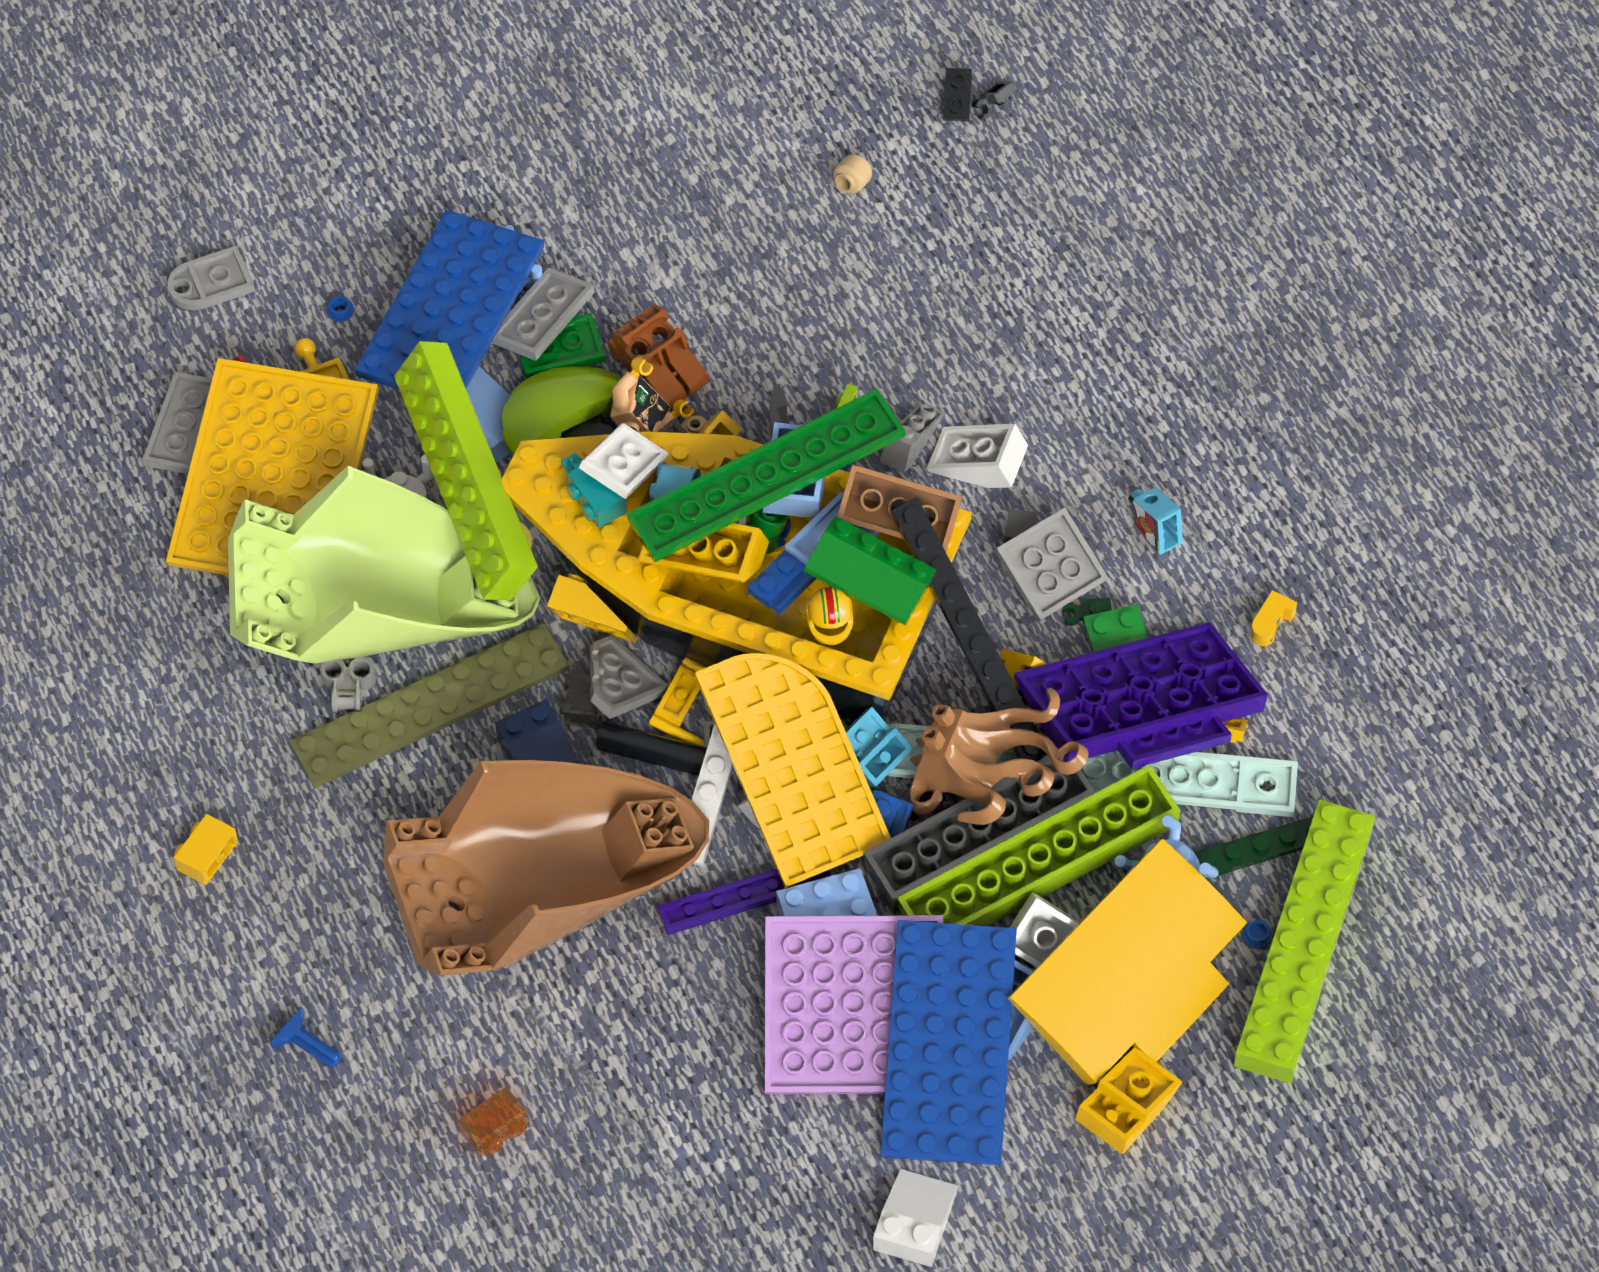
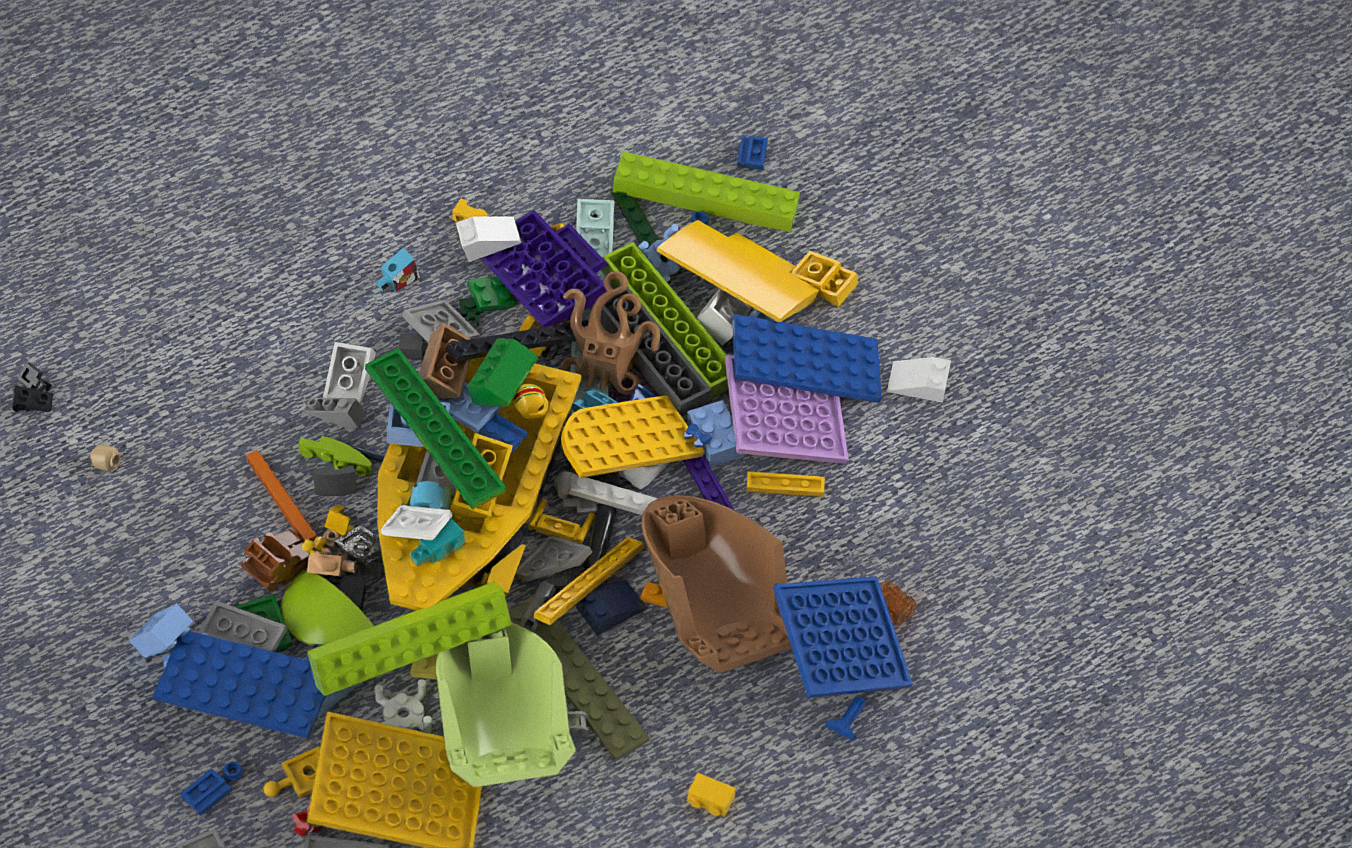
camera: 100 degrees left, 5 degrees down
none -> light blue brick [128,603,193,658]
none -> blue plate [180,768,232,816]
none -> orange piece [246,450,317,542]
none -> white slope [456,217,521,262]
none -> dark grey piece [521,581,556,631]
none -> yellow tile [534,536,644,625]
none -> blue piece [684,424,712,448]
none -> blue plate [737,135,768,170]
none -> yellow plate [746,472,825,497]
none -> blue plate [773,576,913,698]

